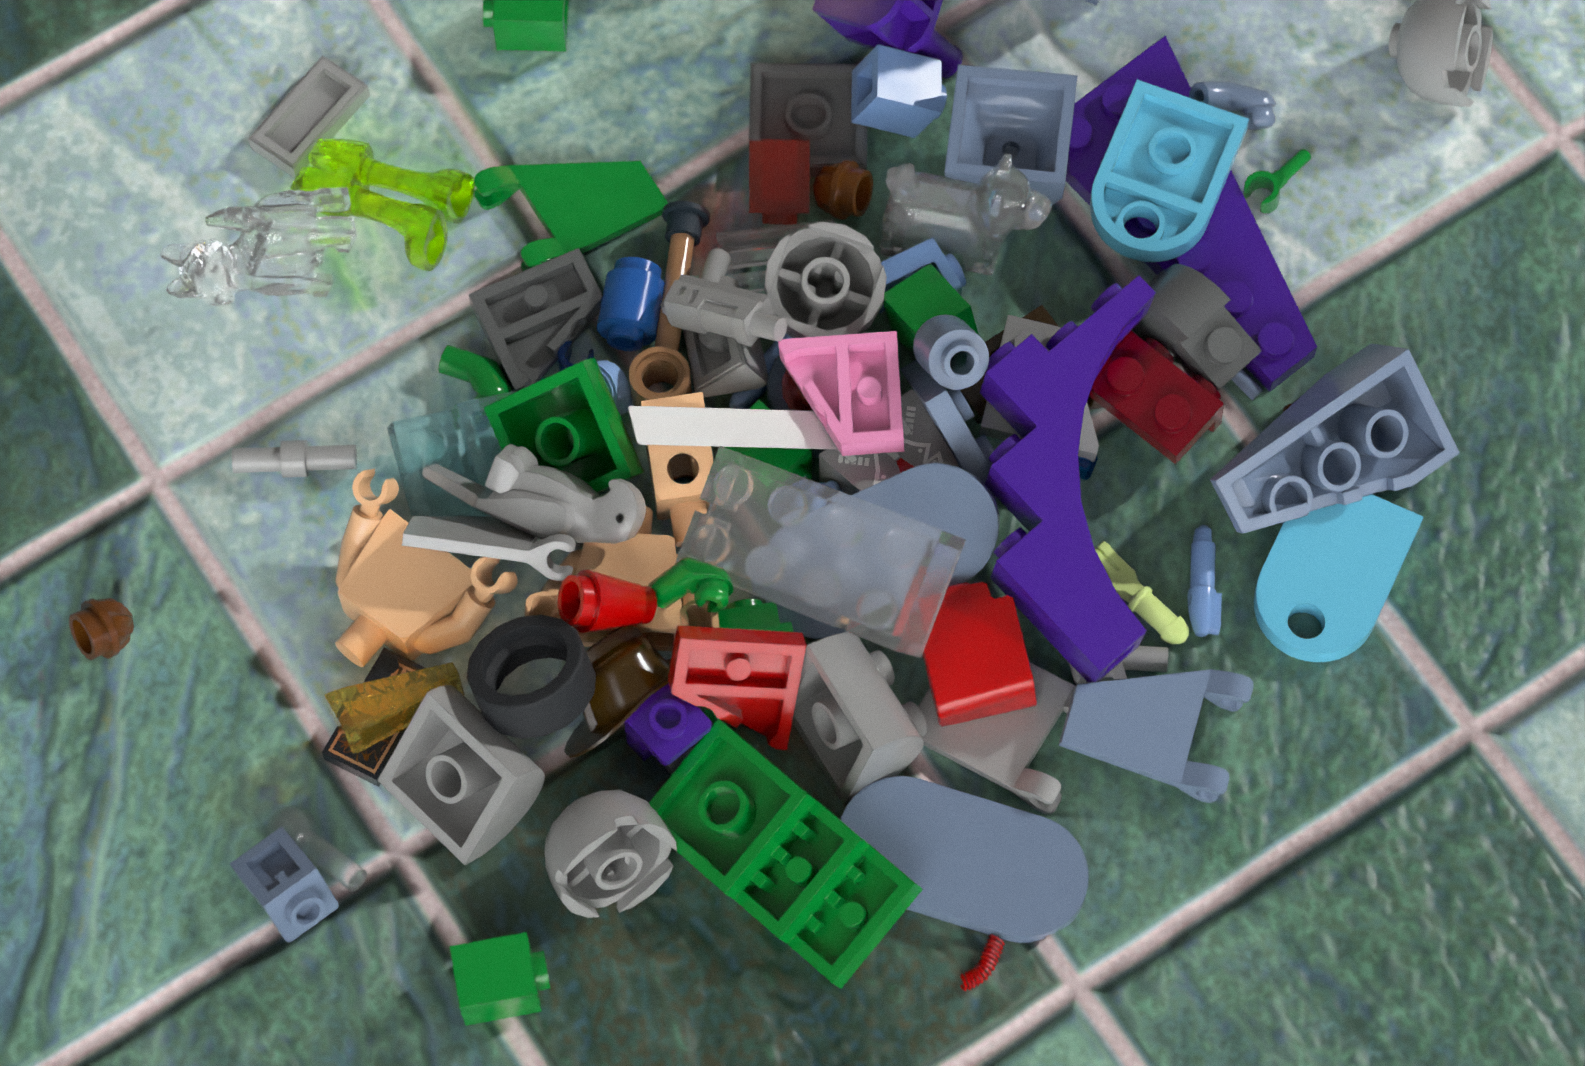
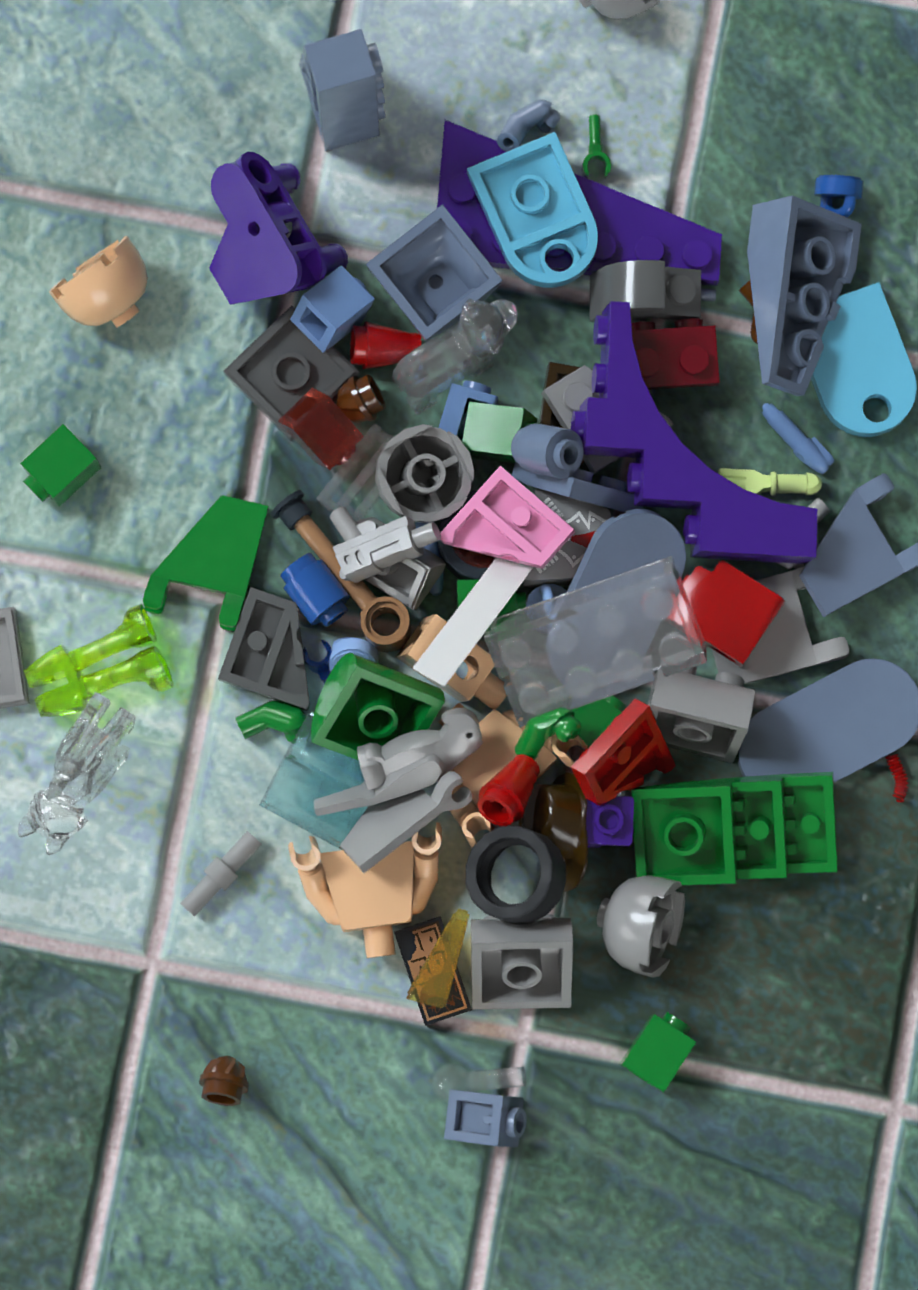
camera: 50 degrees left, 15 degrees up
none -> red cone [350,321,421,369]
none -> blue tile [814,175,864,217]

